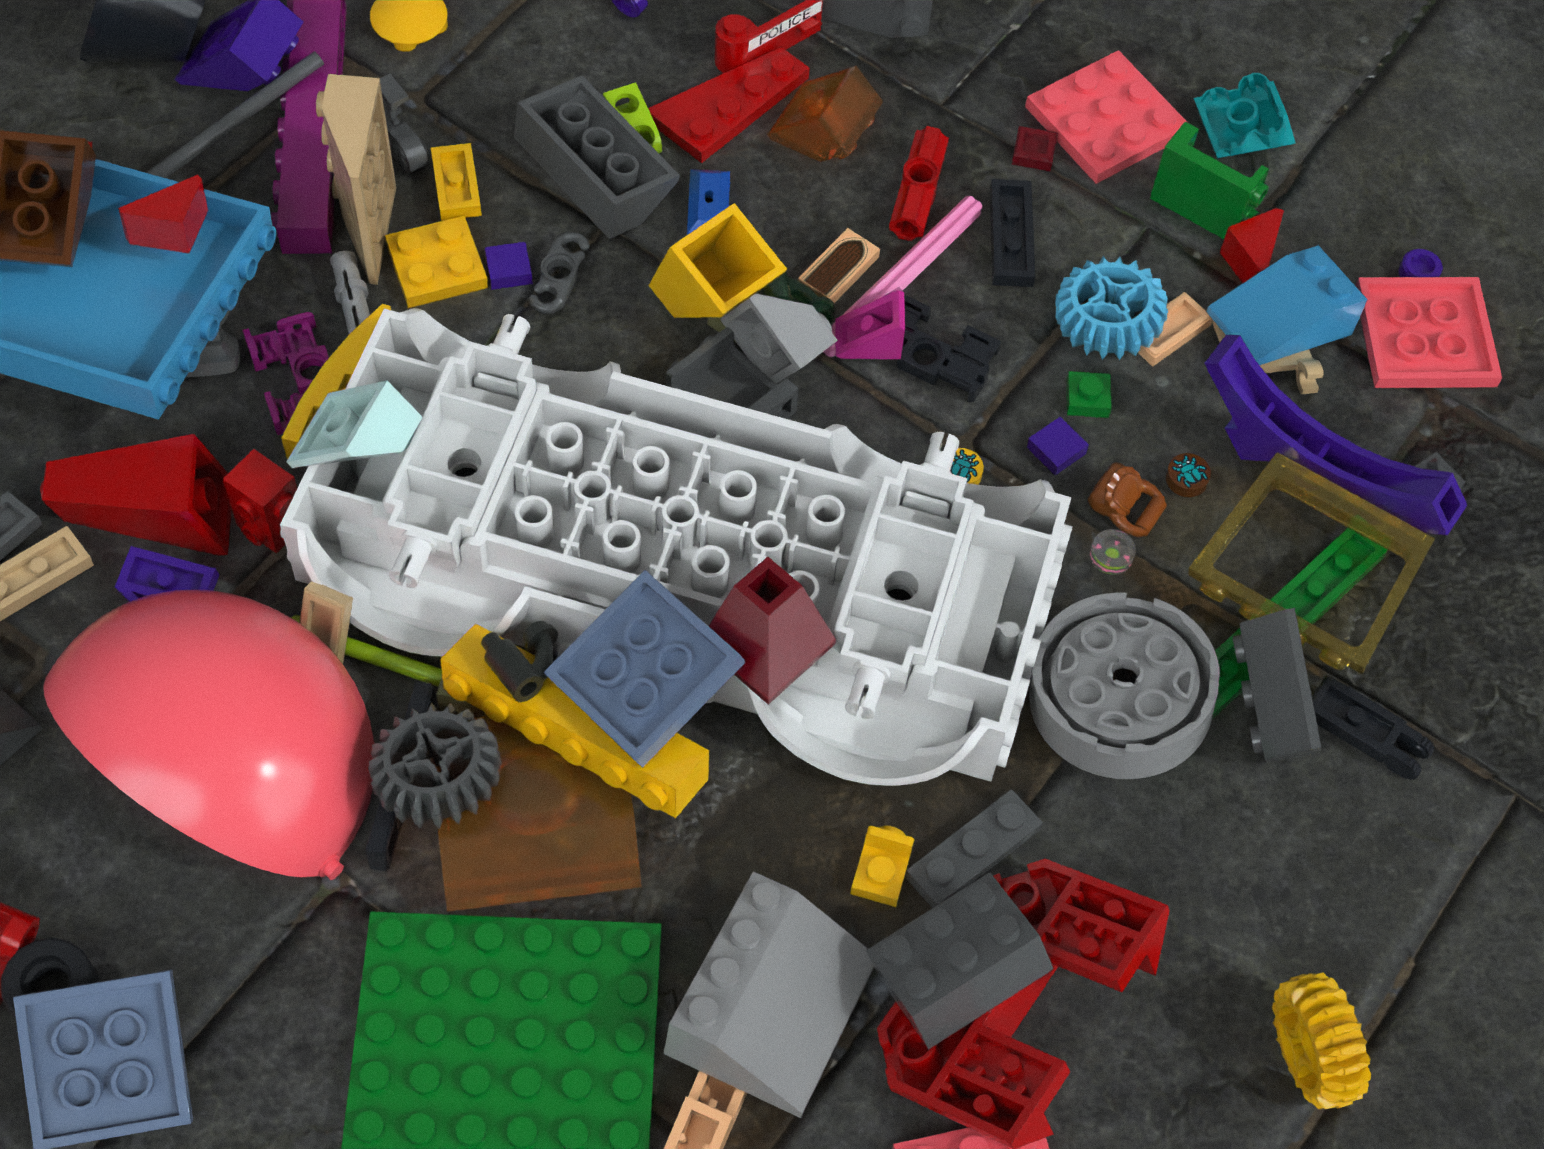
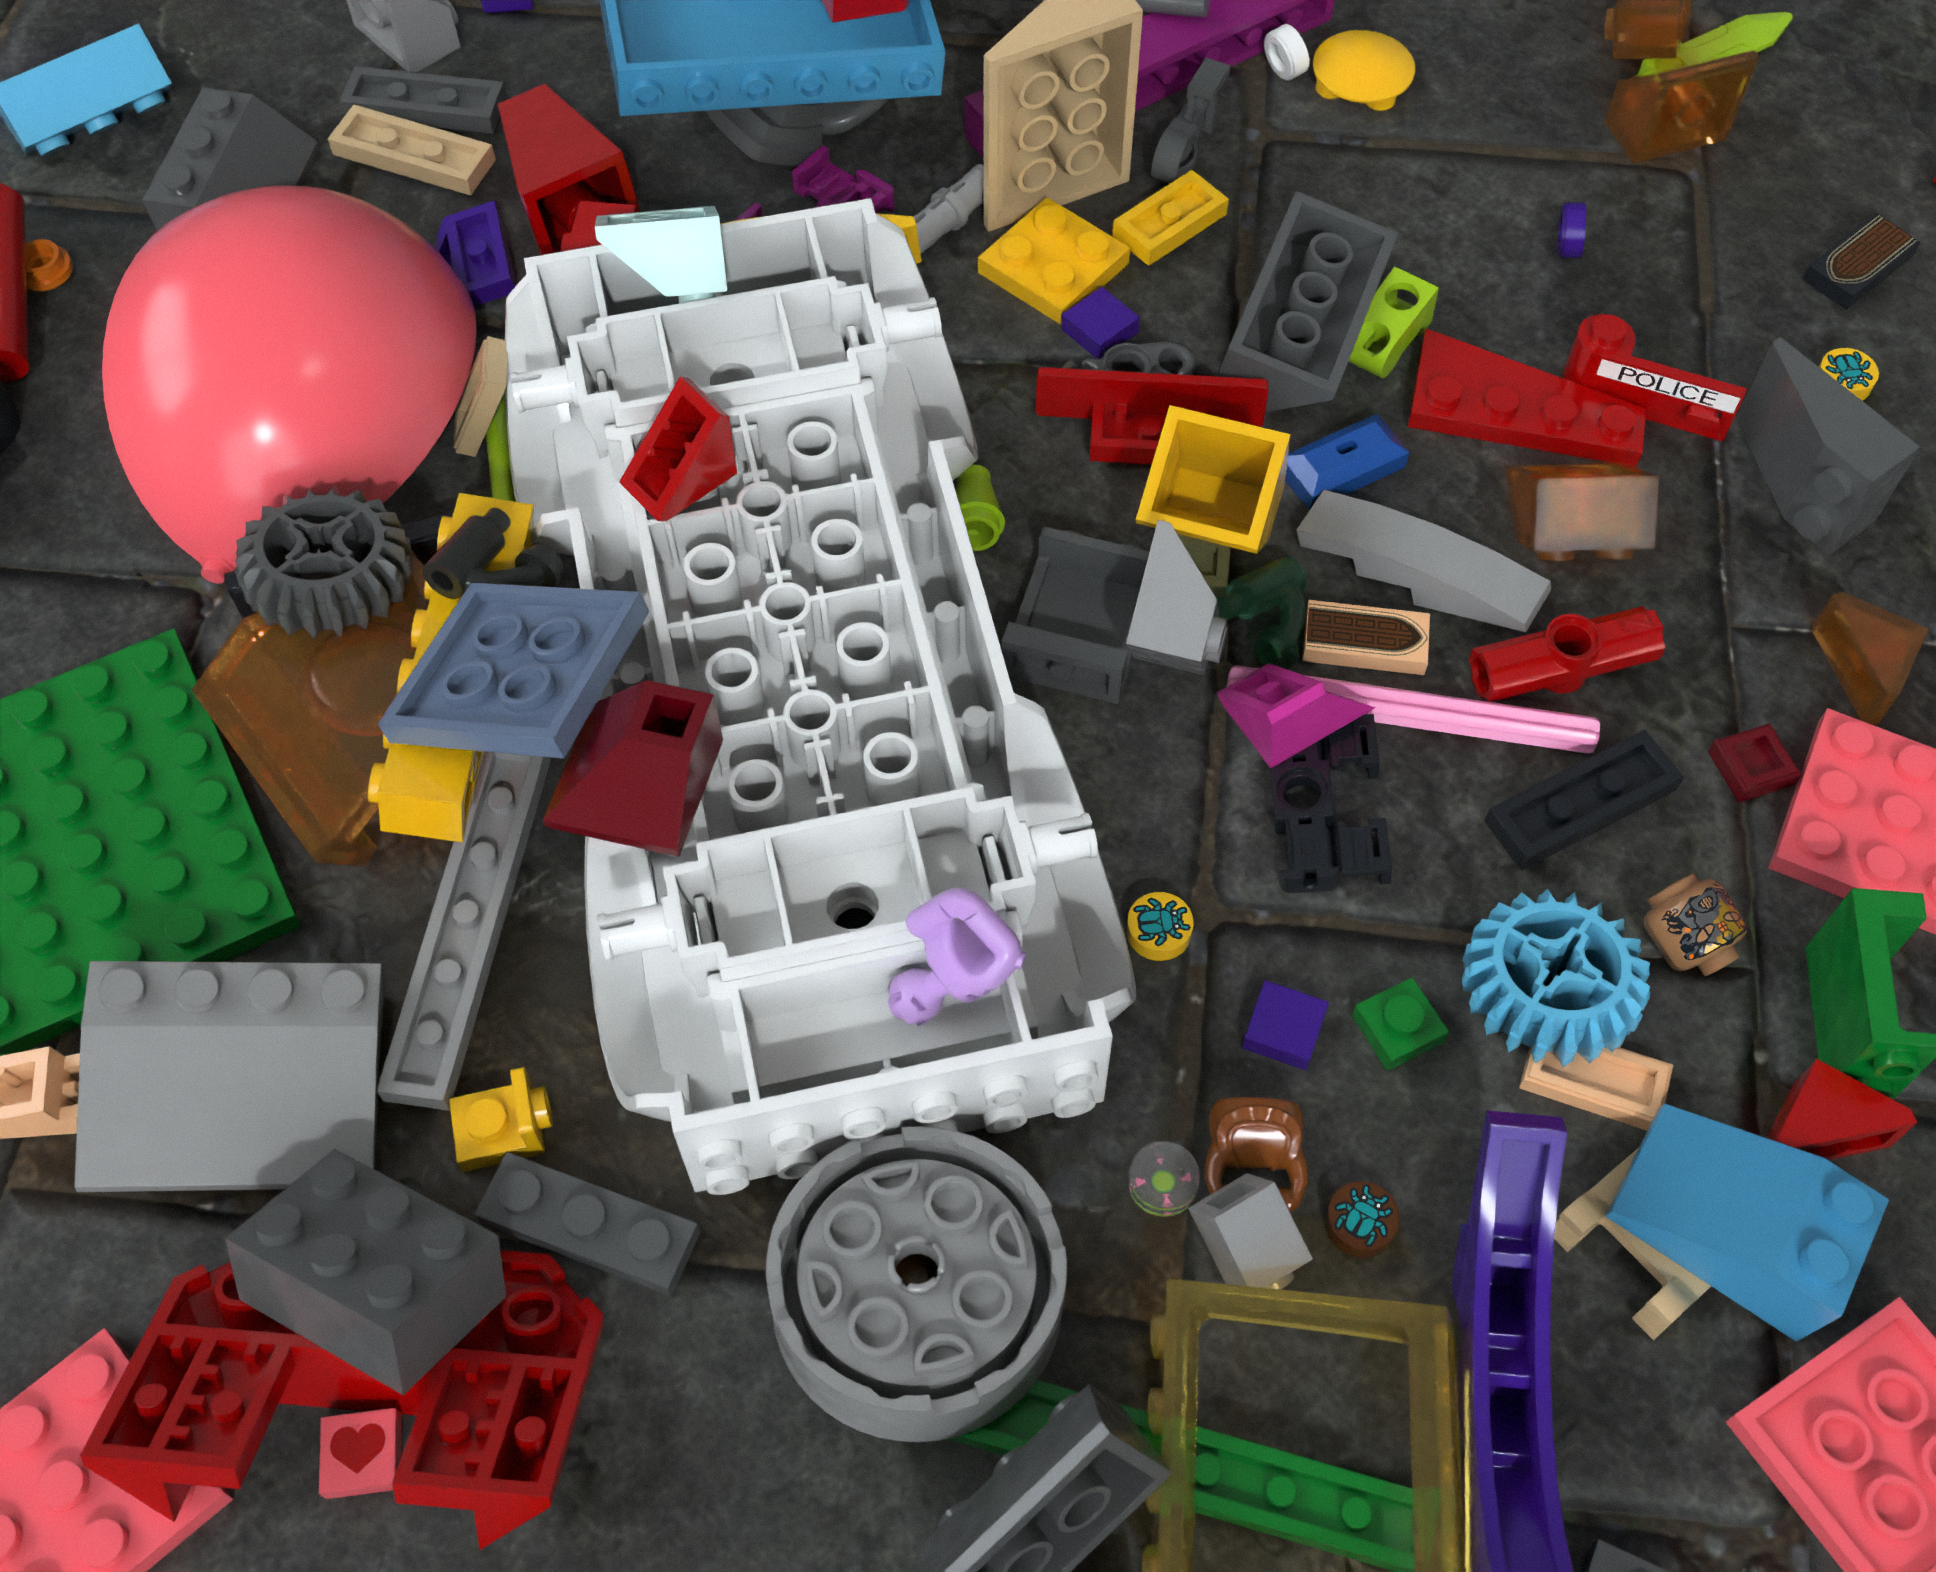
camera: 65 degrees right, 0 degrees up
none -> coral tile [319,1408,402,1499]
none -> light grey plate [377,751,551,1111]
none -> red slope [619,376,737,522]
none -> lavender piece [888,888,1026,1027]
none -> red bracket [1036,367,1269,465]
none -> light grey brick [1188,1173,1313,1296]
none -> white tile [1264,24,1309,81]
none -> light grey slope [1297,490,1551,632]
none -> head [1643,873,1747,977]
none -> clear orange slope [1811,592,1928,726]

